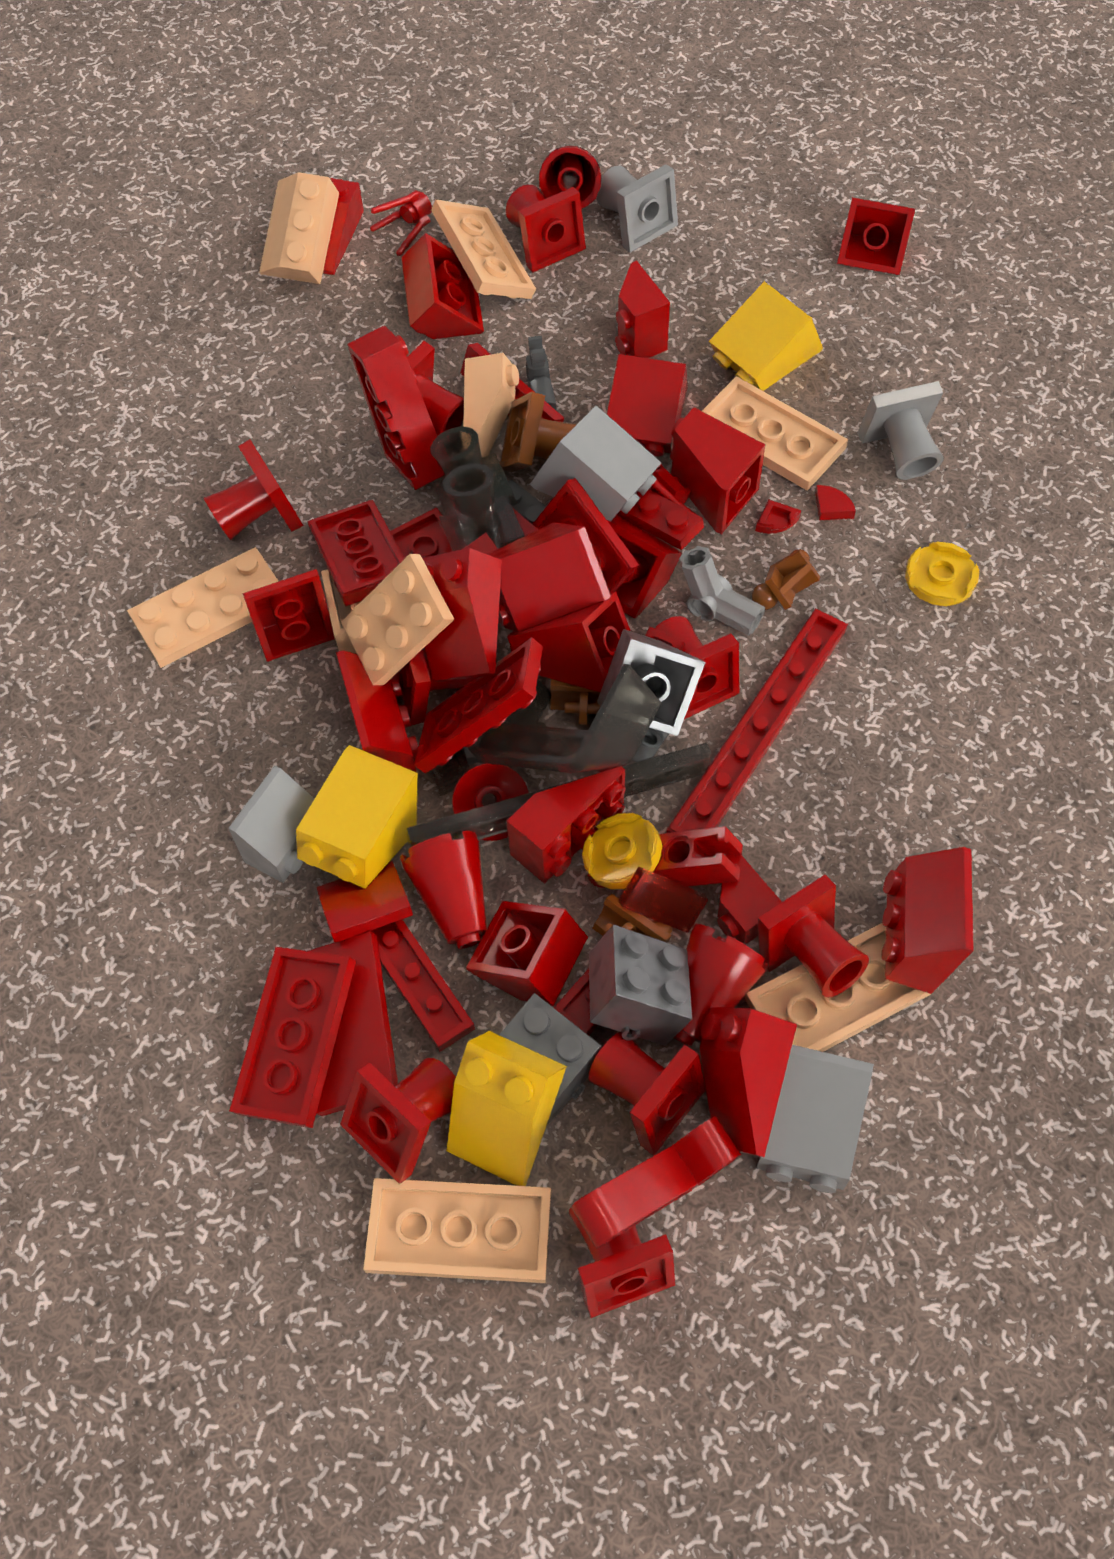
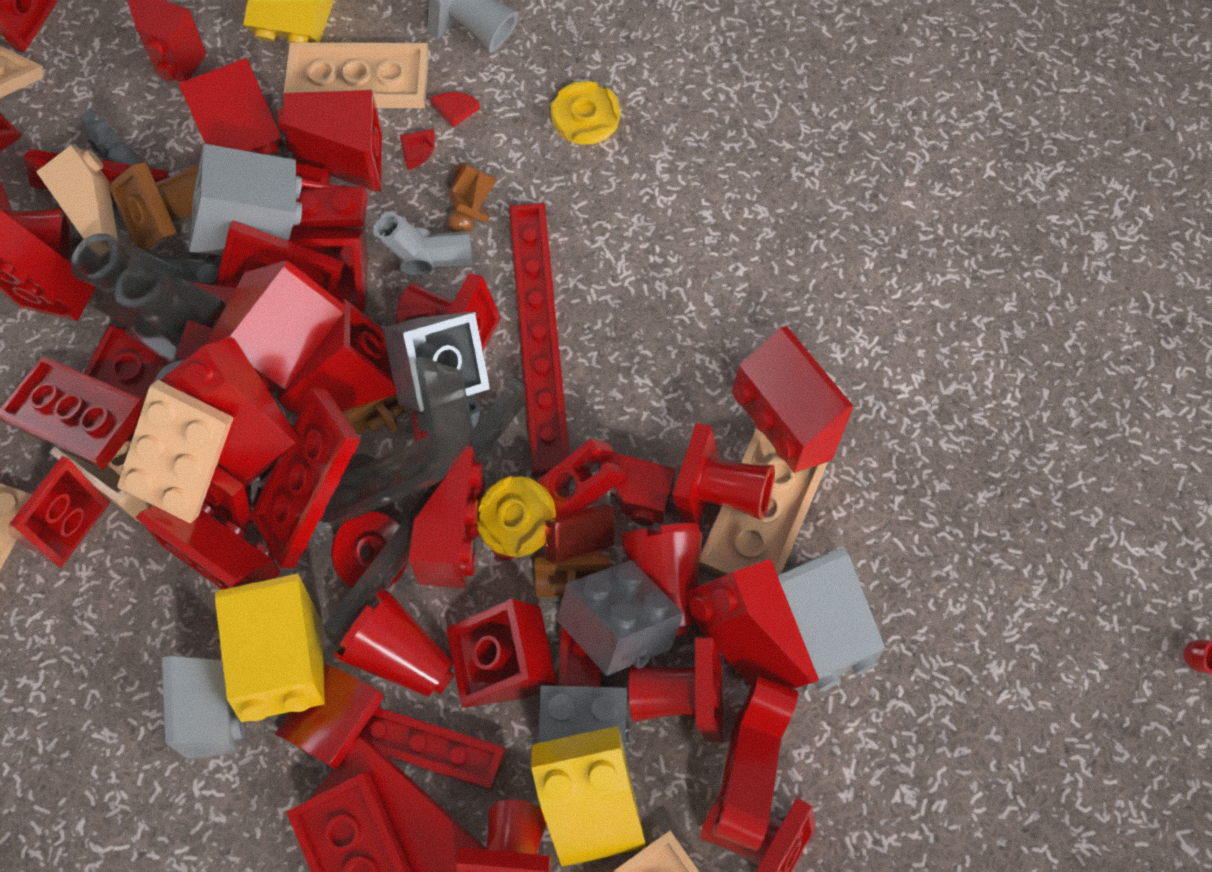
camera: 40 degrees left, 5 degrees up
clear smoke tile [429,749,471,796] -> none

